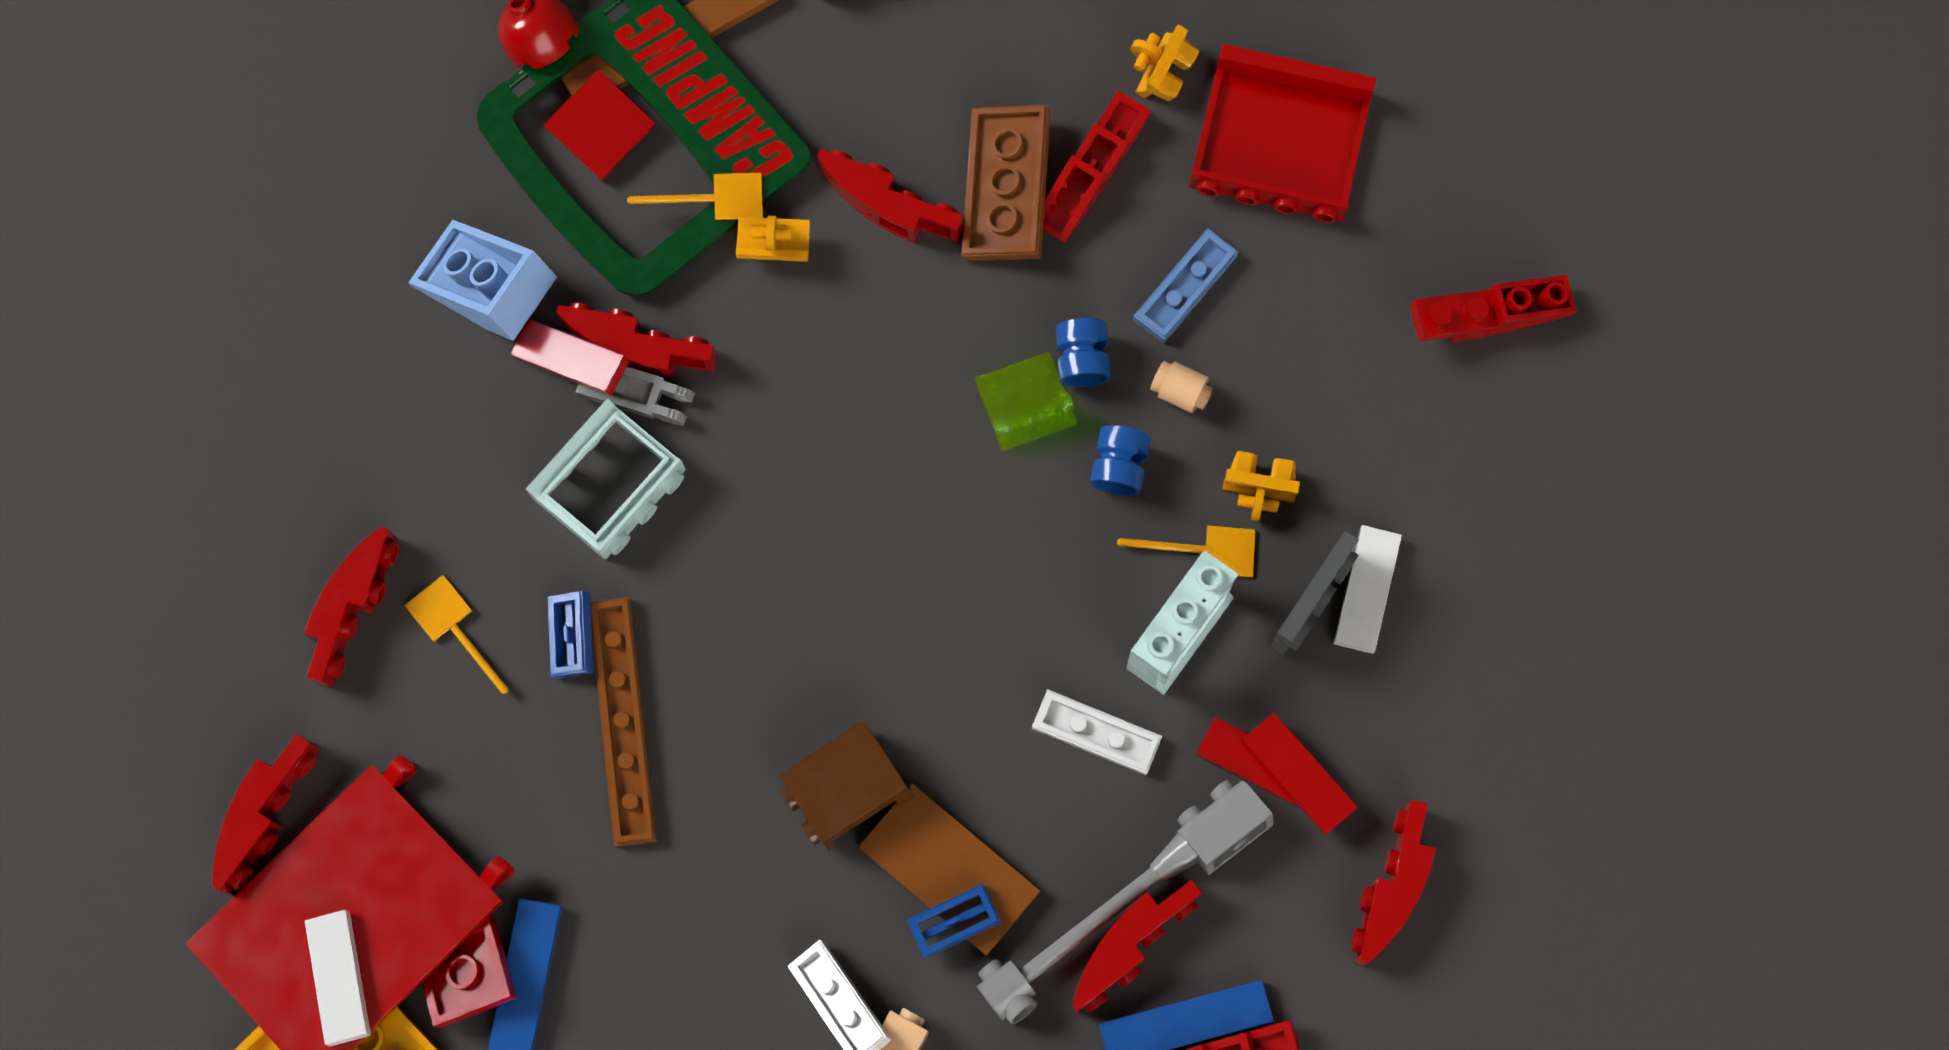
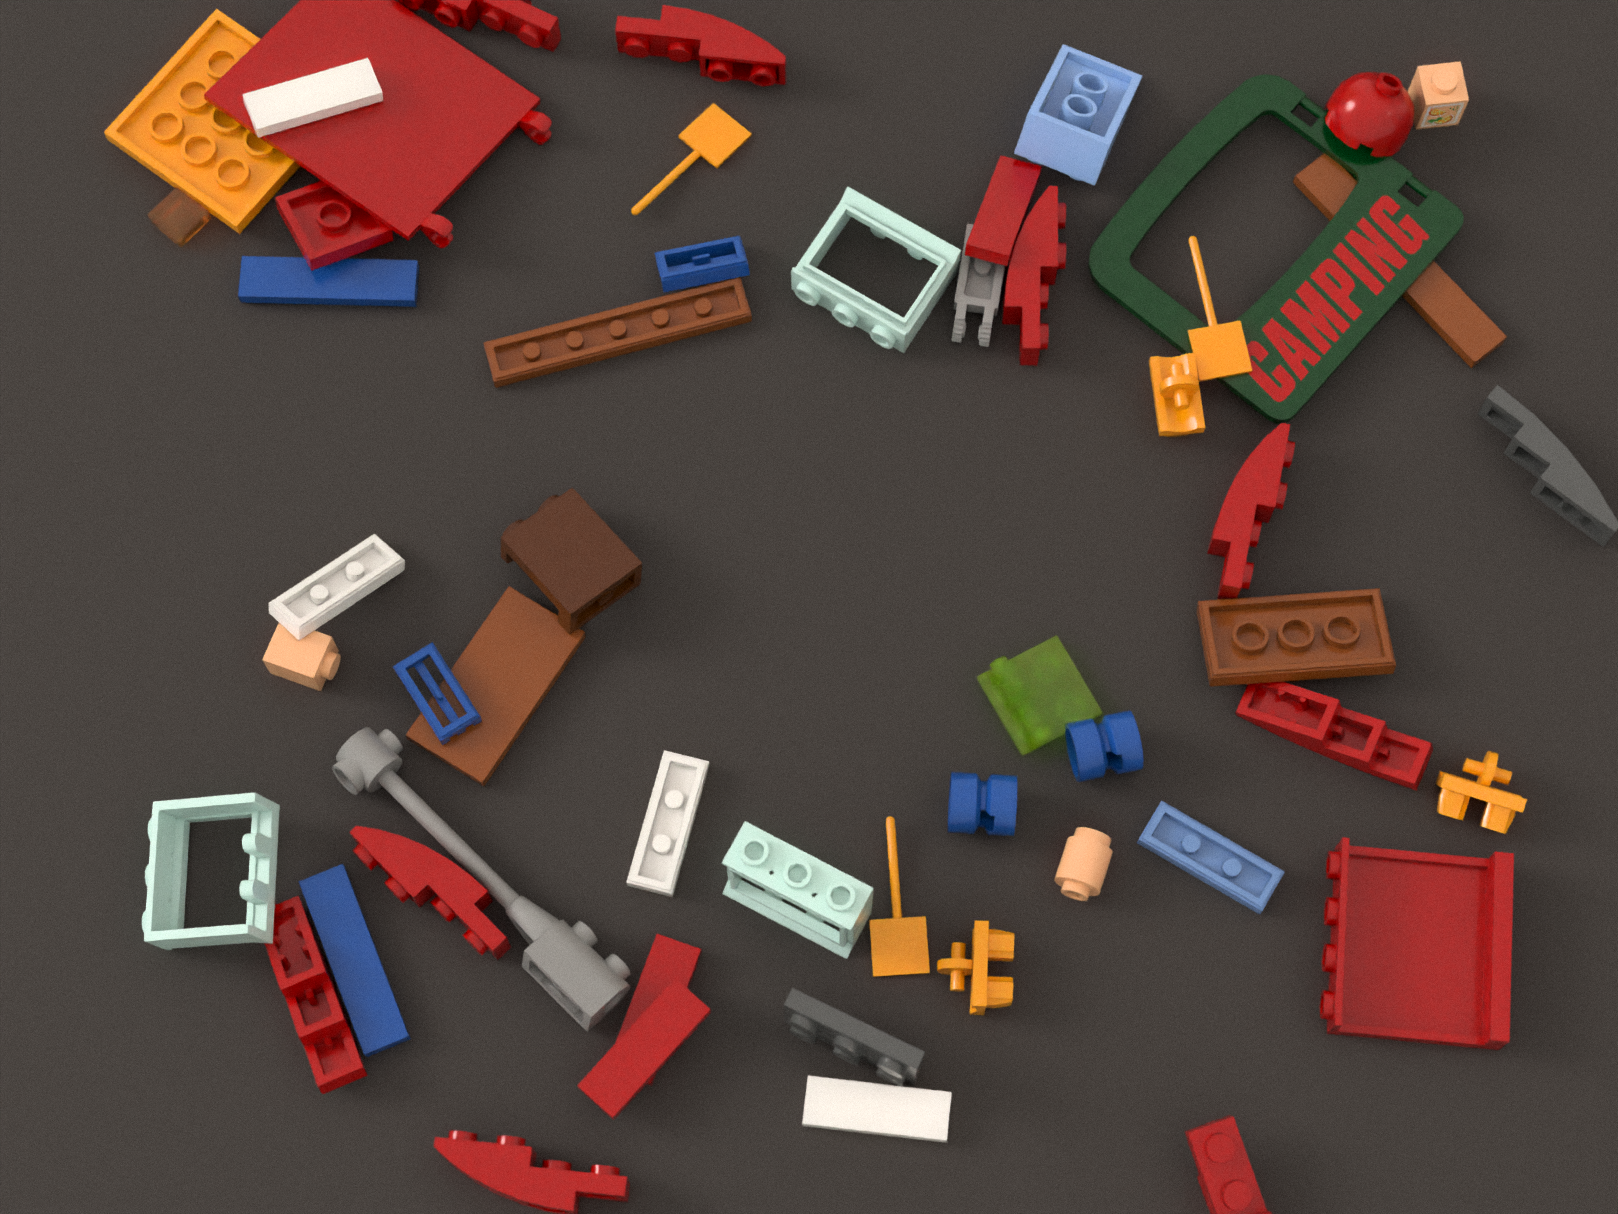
camera: 80 degrees right, 5 degrees down
red tile [544,70,656,182] -> none

